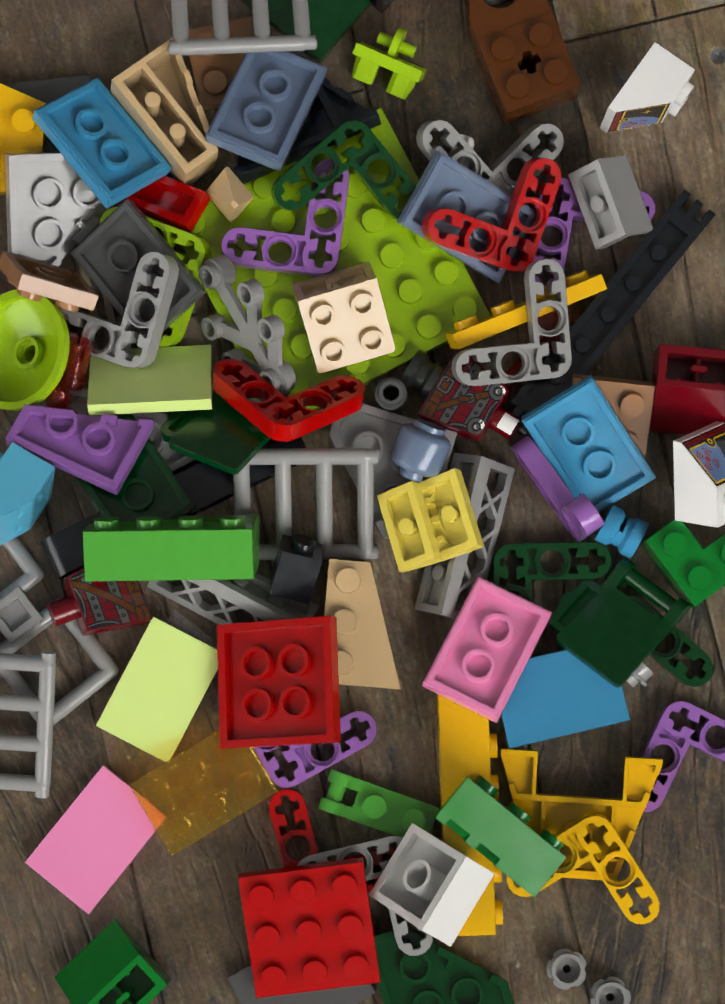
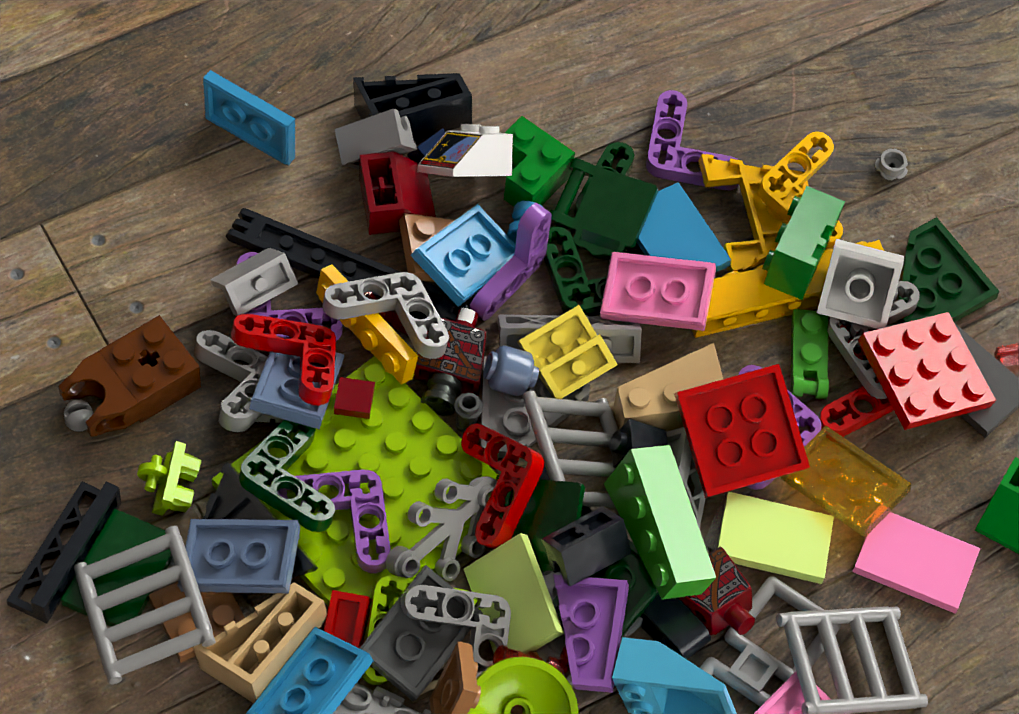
camera: 110 degrees left, 25 degrees down
tan slope [206,167,254,223] -> none
tan bracket [291,262,395,373] -> none
light grey plate [546,948,587,990] -> none
white slope [600,42,695,133] -> none
none -> dark red tile [334,377,375,419]
none -> black hinge [541,506,632,587]

